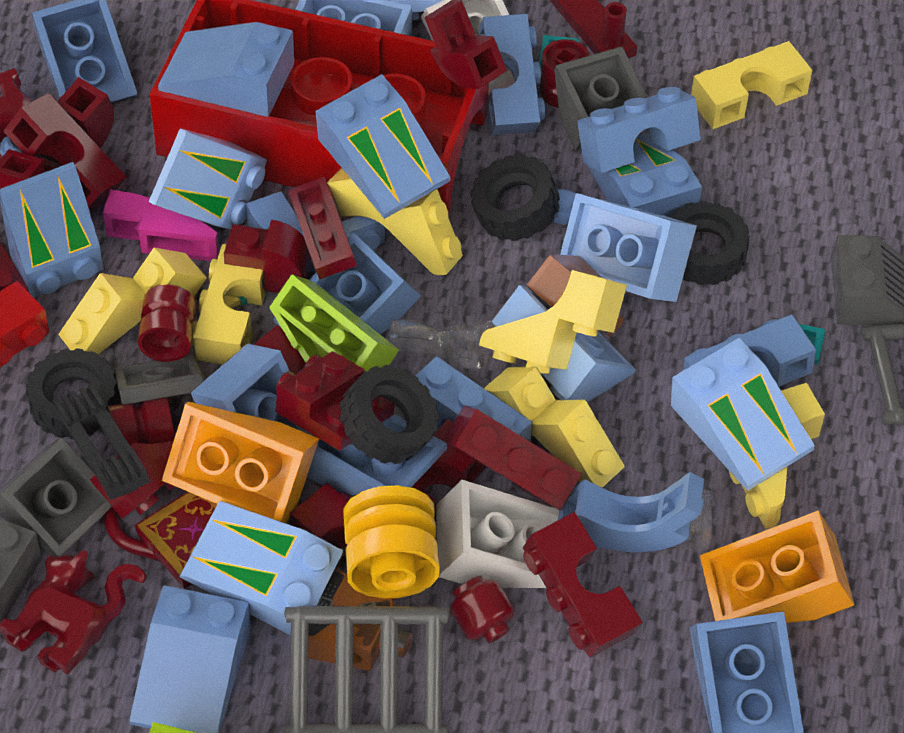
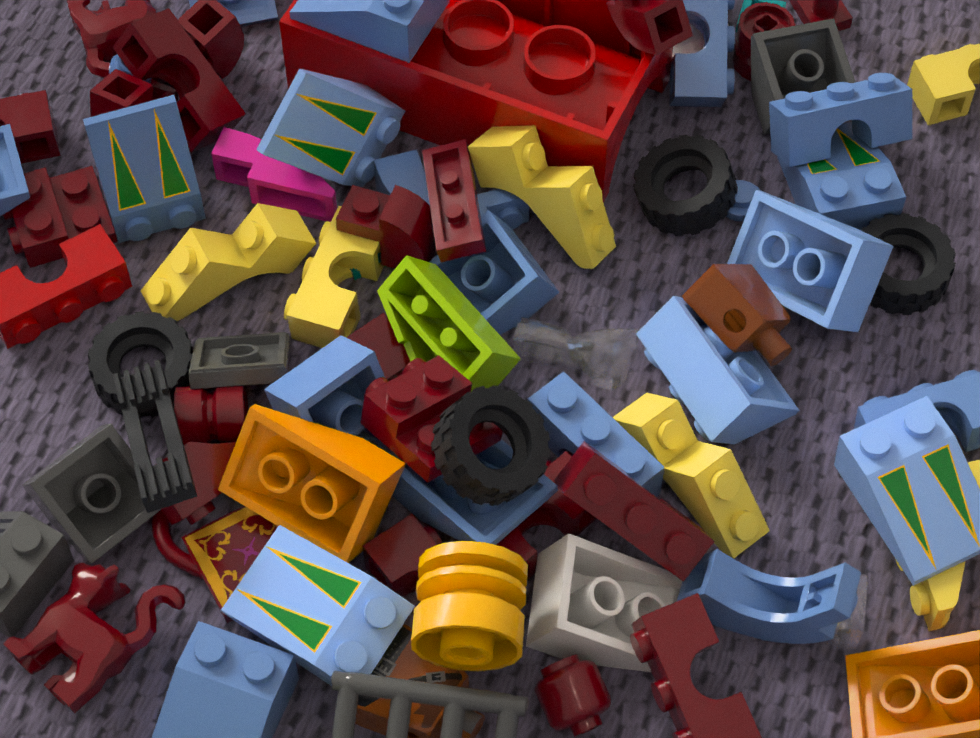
camera: 10 degrees right, 5 degrees up
dark red wheel [138,284,196,362] -> none
medium blue slope [316,74,450,219] -> none
light yellow arch [479,270,627,374] -> none

